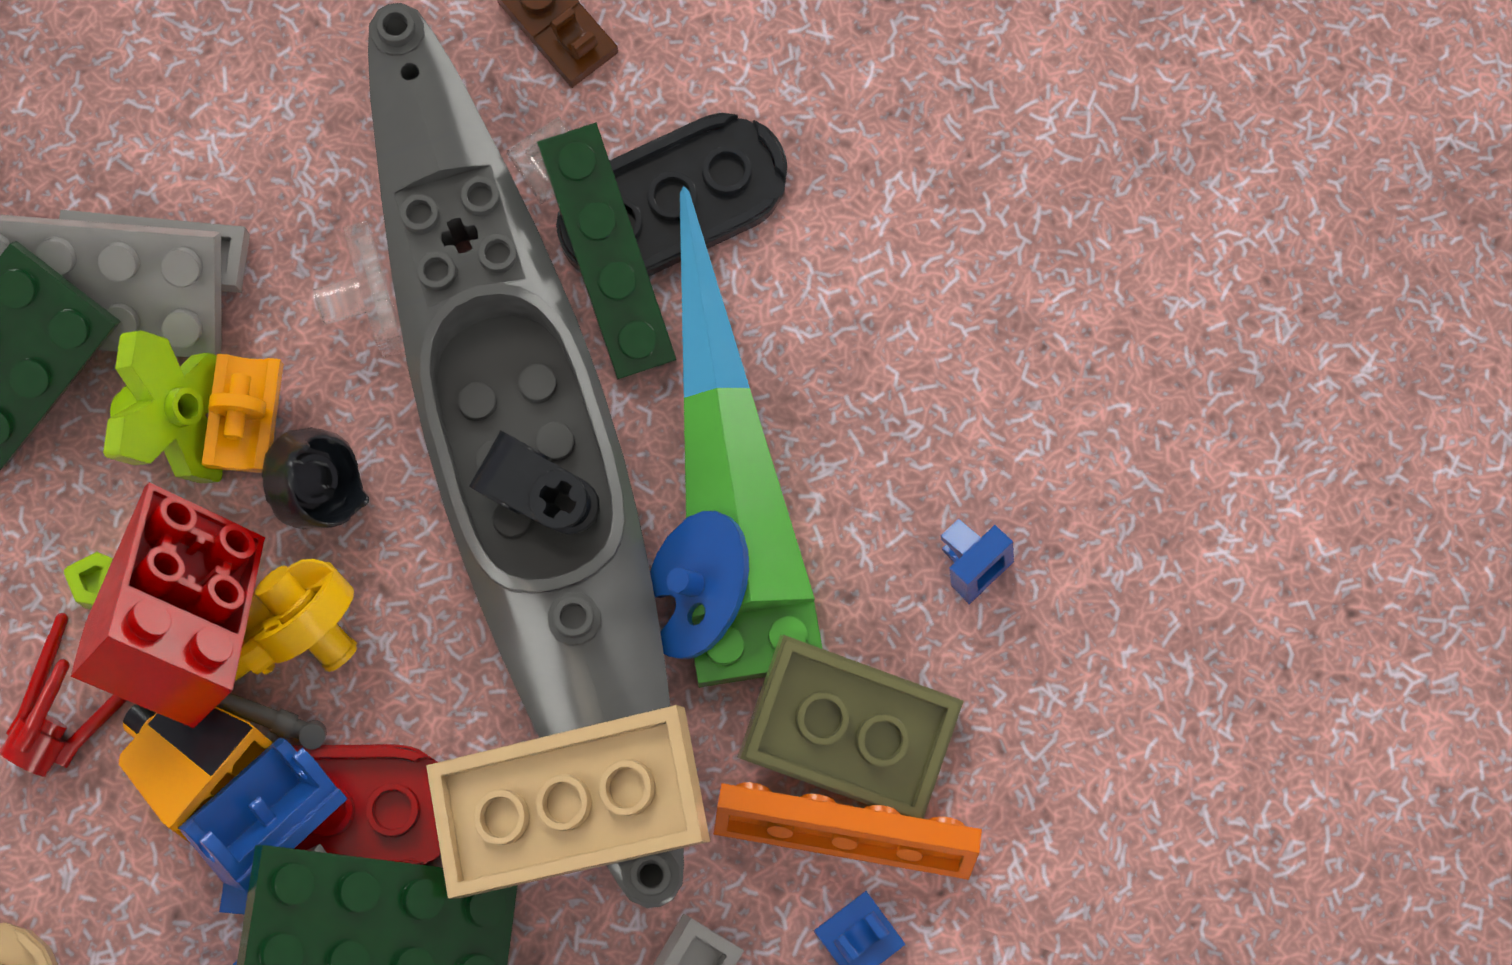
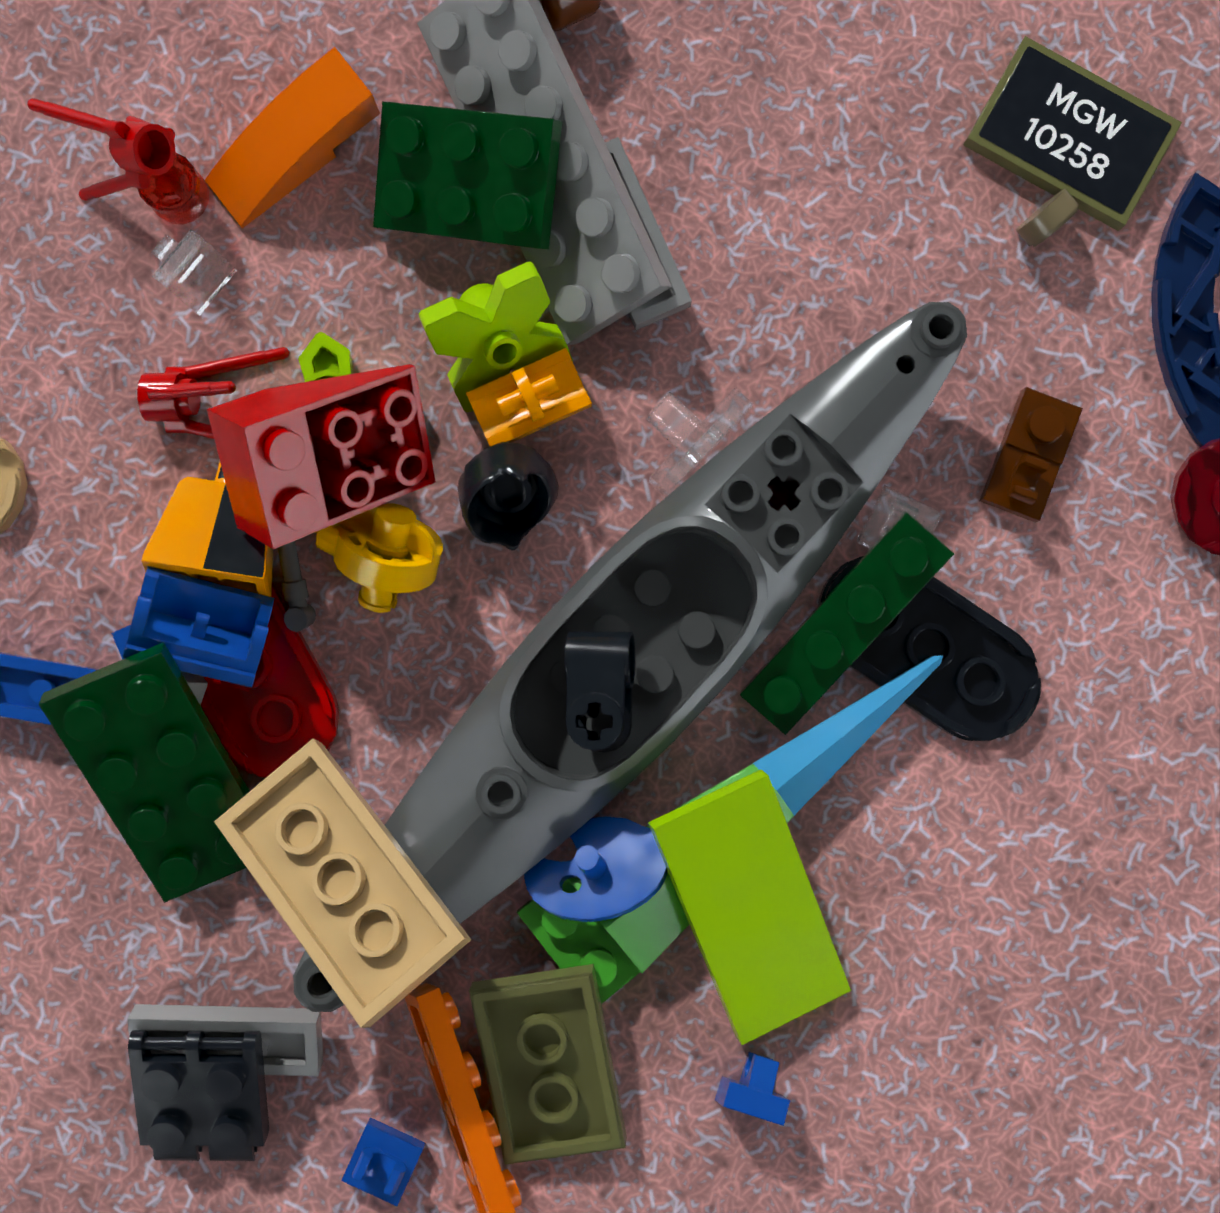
camera: 60 degrees right, 10 degrees up
none -> lime tile [648,770,851,1045]

